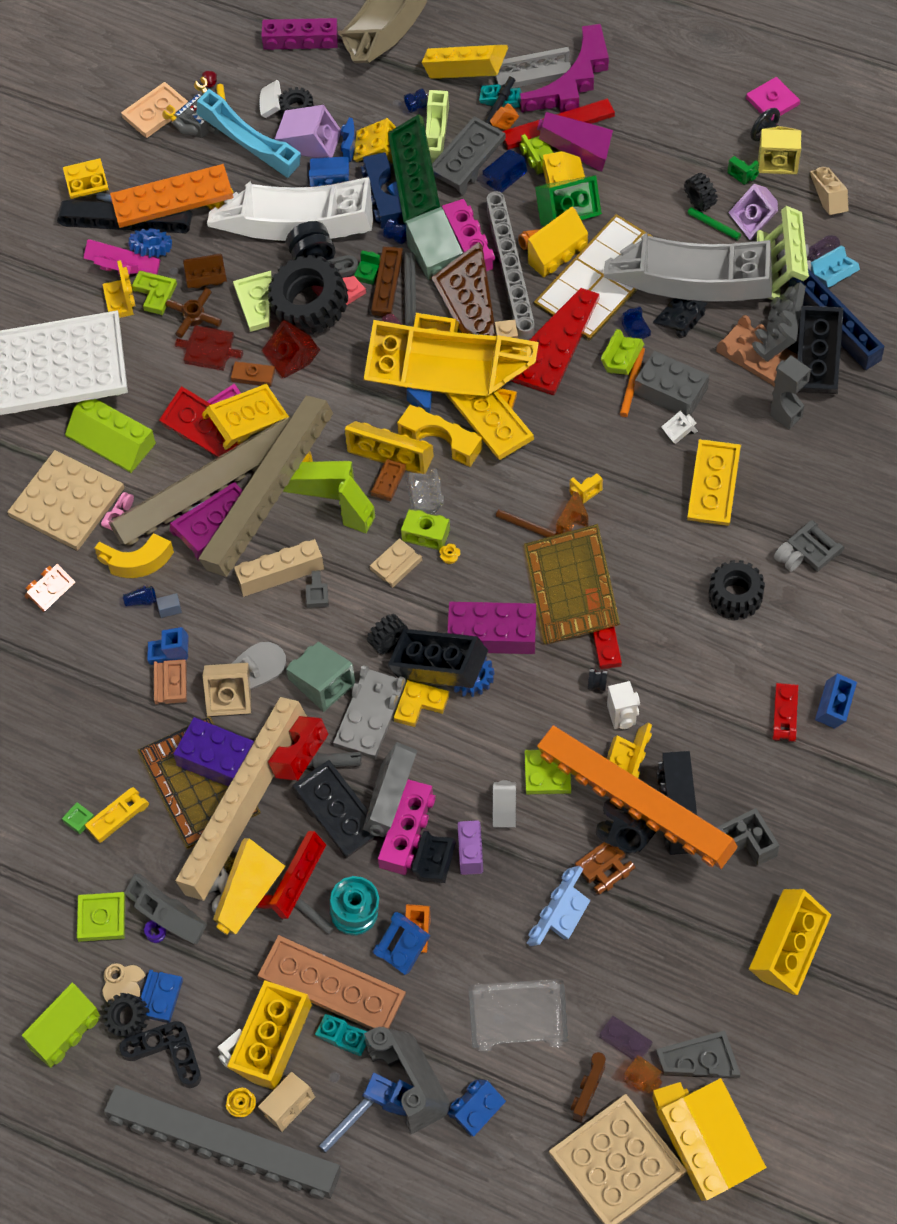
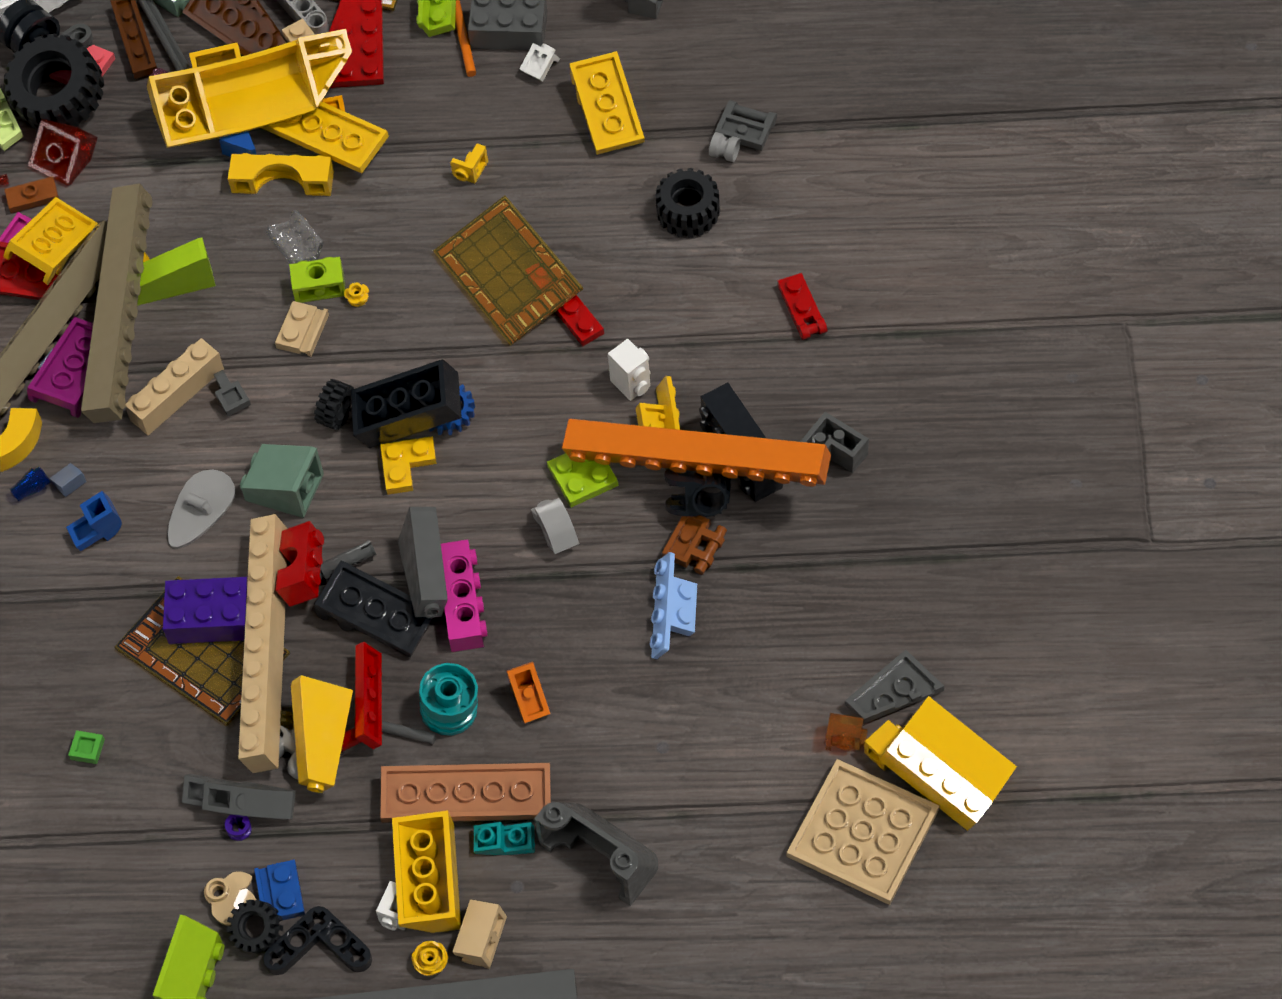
camera: 25 degrees left, 0 degrees up
lime plate [77,892,125,942] -> none
yellow plate [85,787,149,843] -> none
nougat plate [154,659,187,705] -> none
tan slope [203,663,251,716] -> none
sand blue bar [319,1098,374,1153] -> none
light grey hinge [333,665,406,759] -> none
lime slope [338,475,375,534] -> none
yellow slope [345,421,434,476] -> none
green bracket [354,250,381,285] -> none
blue brick [362,1073,414,1116] -> none
dark orange plate [371,459,406,502] -> none
blue plate [373,912,430,975] -> none
black bracket [412,830,456,883] -> none
blue bracket [447,1079,506,1136] -> none
magenta brick [448,602,536,654] -> none
medium lavender brick [458,821,483,875] -> none
clear windscreen [469,979,568,1052] -> none
reddish brown bar [496,509,557,539] -> none
clear orange slope [556,491,589,537] -> none
reddish brown plate [570,1052,606,1123] -> none
black wheel [588,668,608,691] -> none
clear purple plate [599,1016,653,1063] -> none
yellow slope [749,889,831,995] -> none
blue brick [815,673,857,729] -> none

